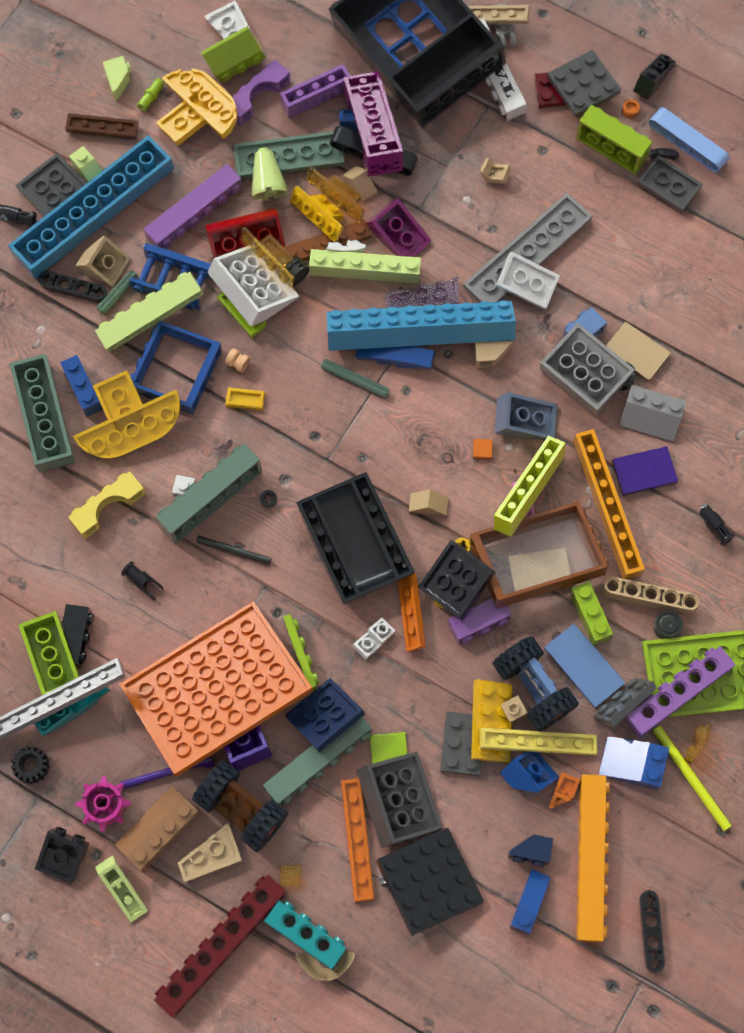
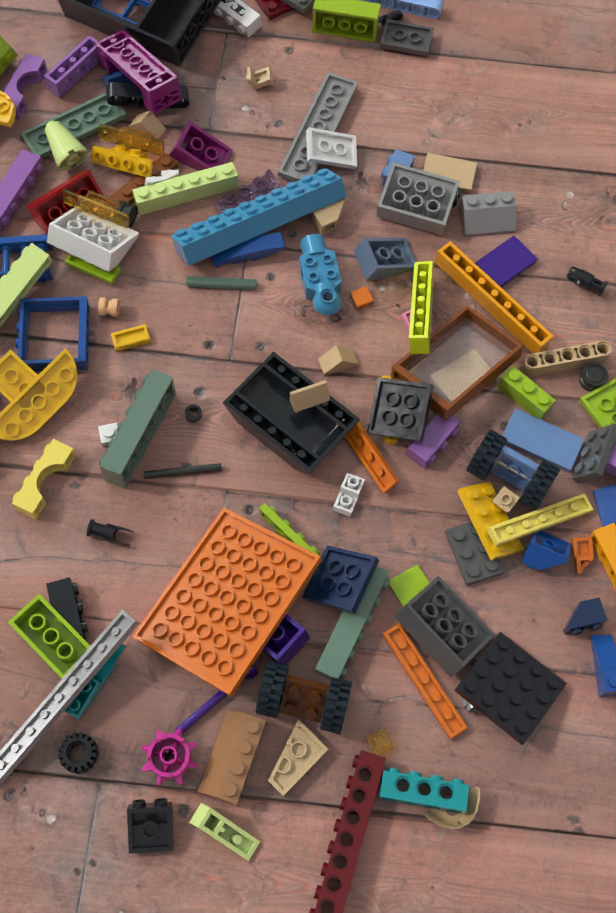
camera: 30 degrees left, 5 degrees down
none -> tan slope [290,380,330,412]
none -> dark azure brick [299,234,342,315]

